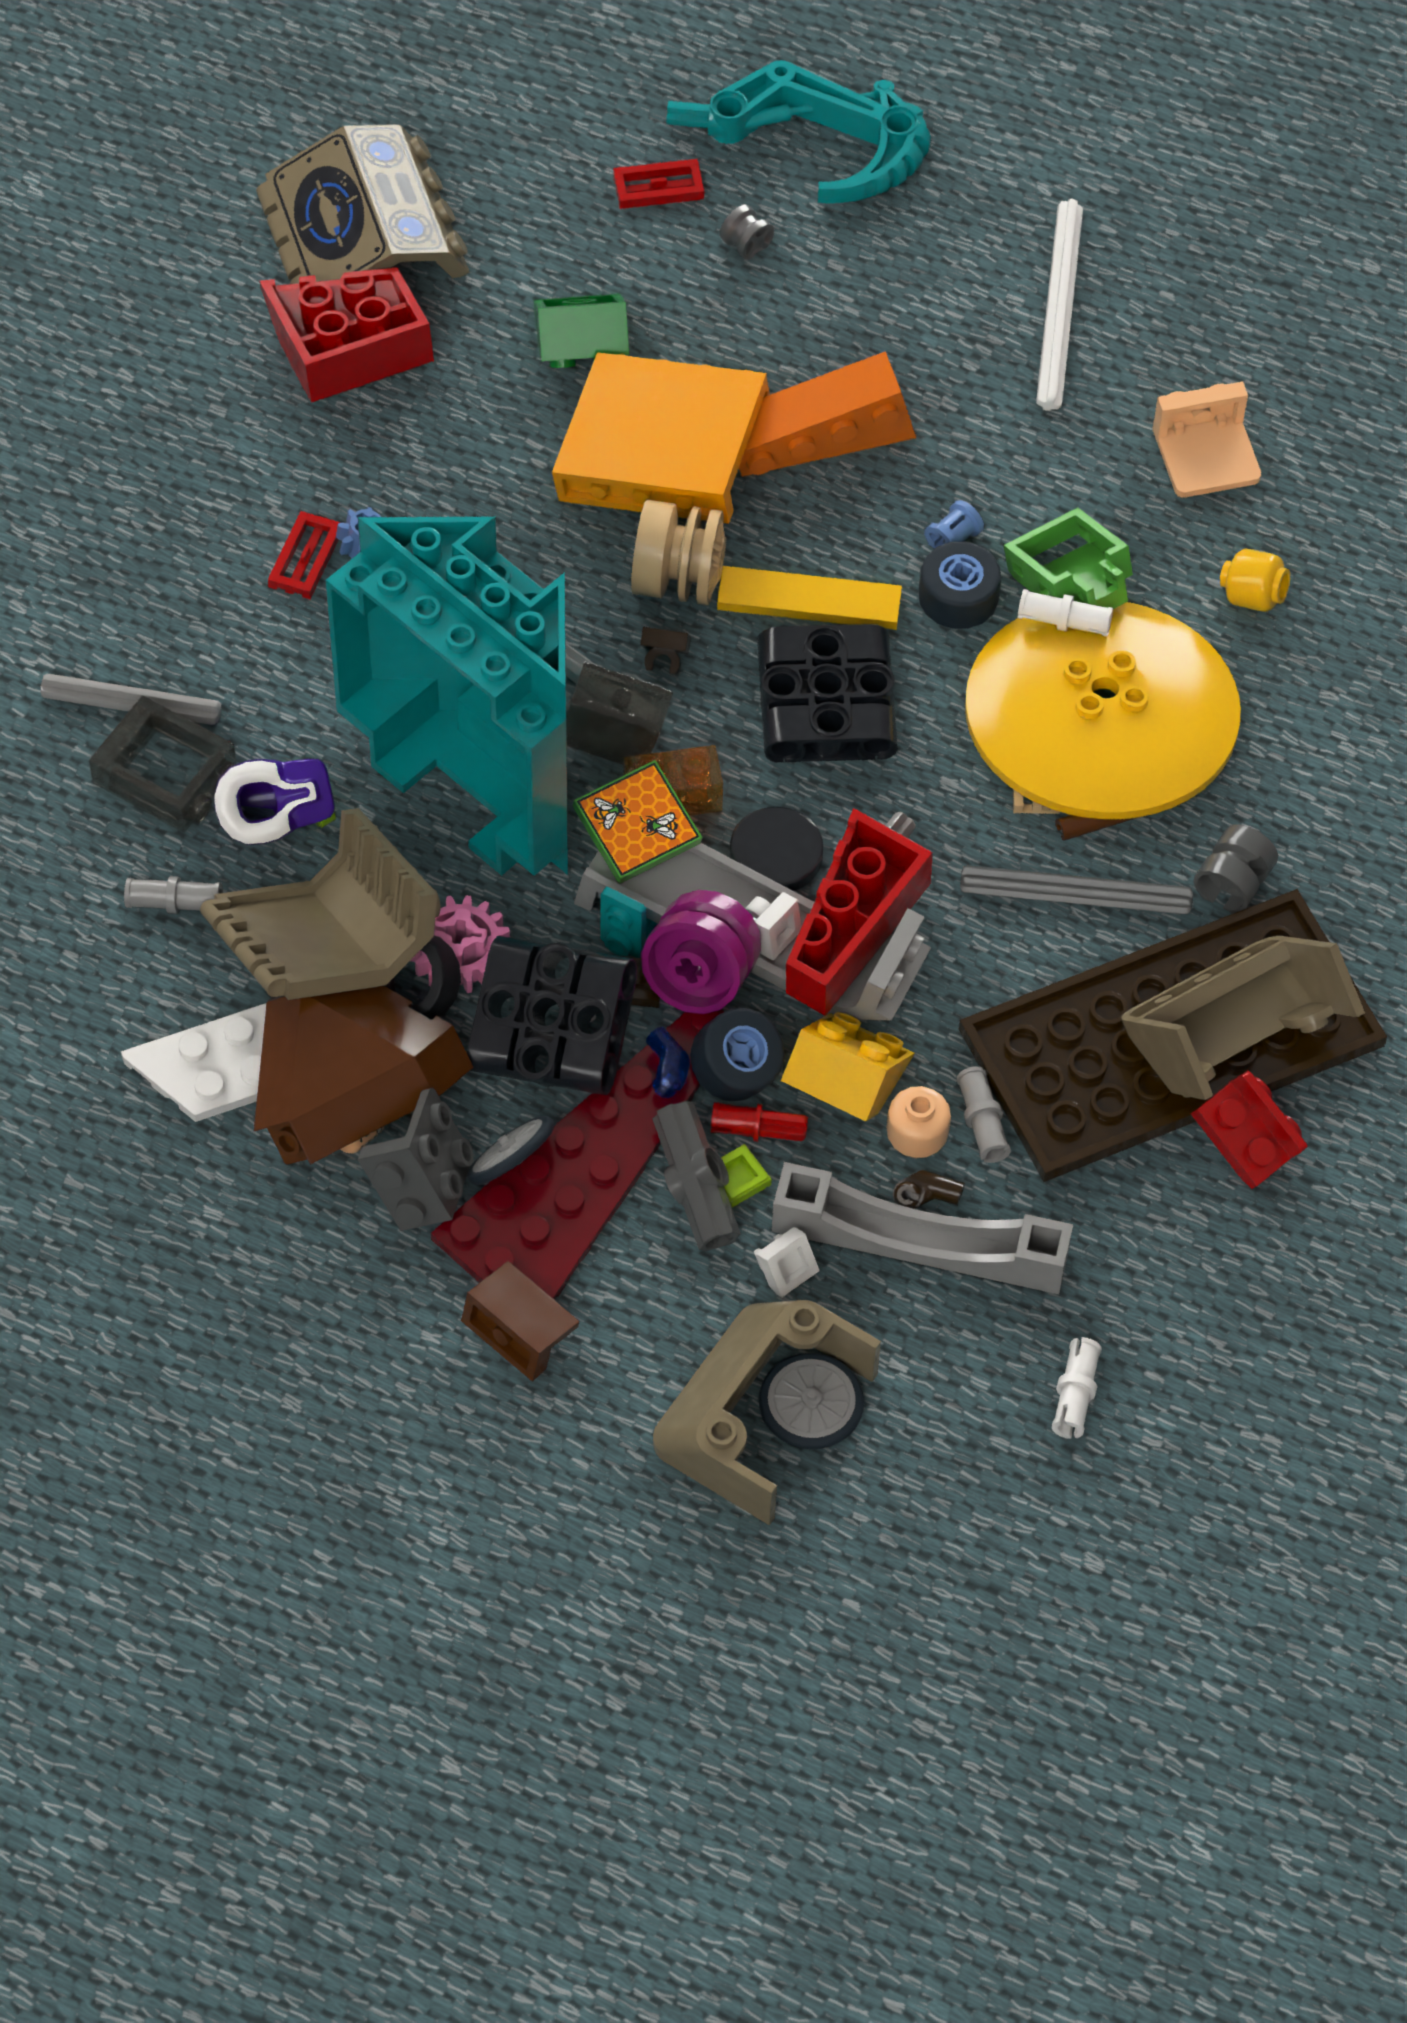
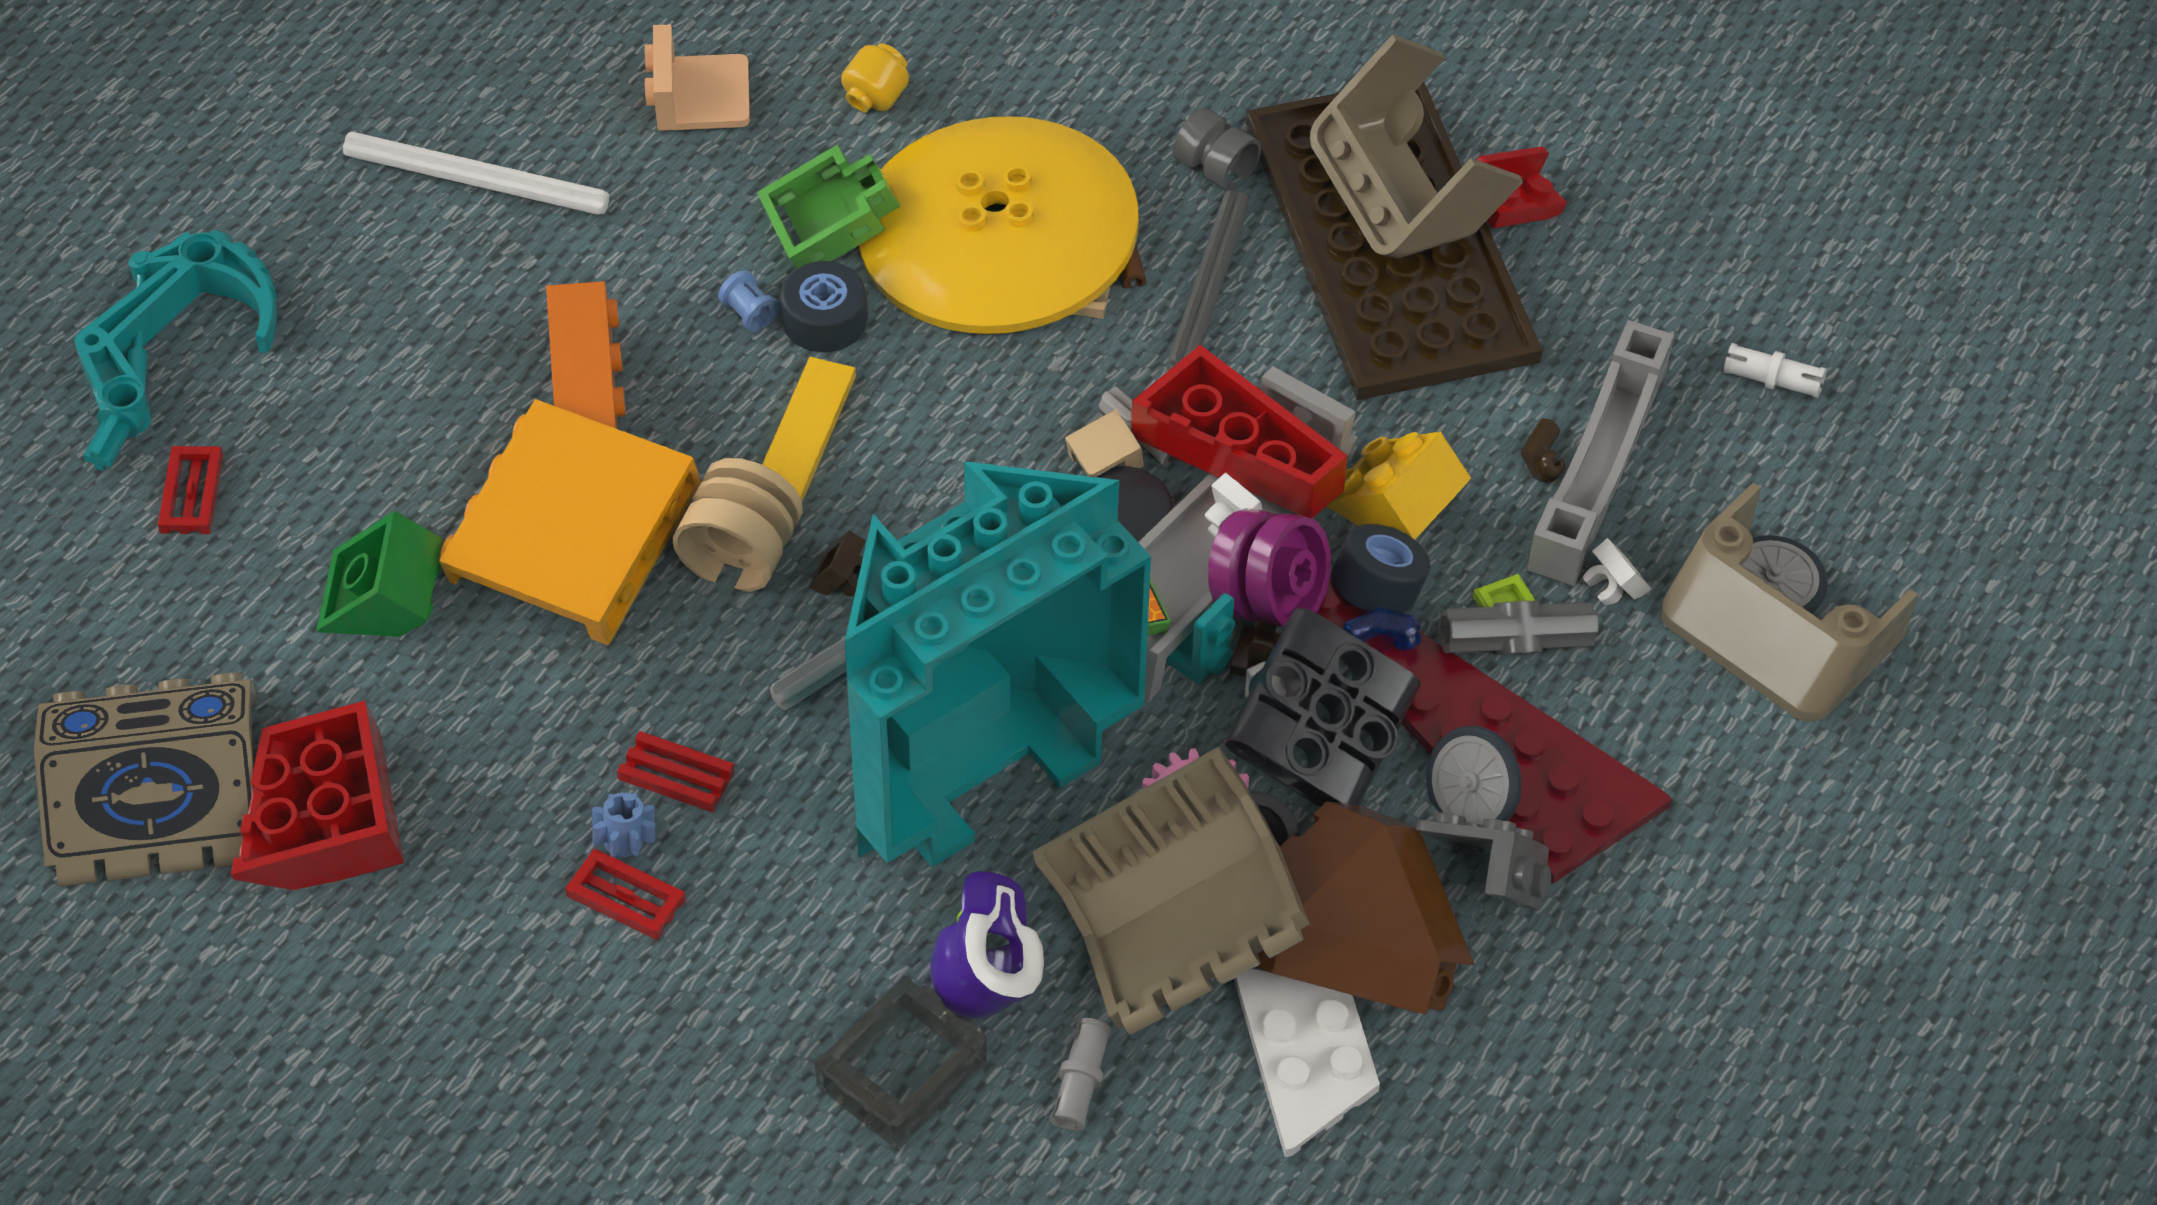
camera: 80 degrees left, 5 degrees down
light grey axle [41,674,221,725] -> none
reddish brown panel [461,1261,580,1382] -> none
red axle [711,1102,808,1142] -> none
flat silver wheel [720,205,774,260] -> none
black connector [757,624,898,763] -> none
light nougat head [886,1086,951,1158] -> none
light grey pin [956,1066,1011,1163] -> none
white pin [1018,589,1113,637] -> none
none -> tan panel [1065,409,1144,477]

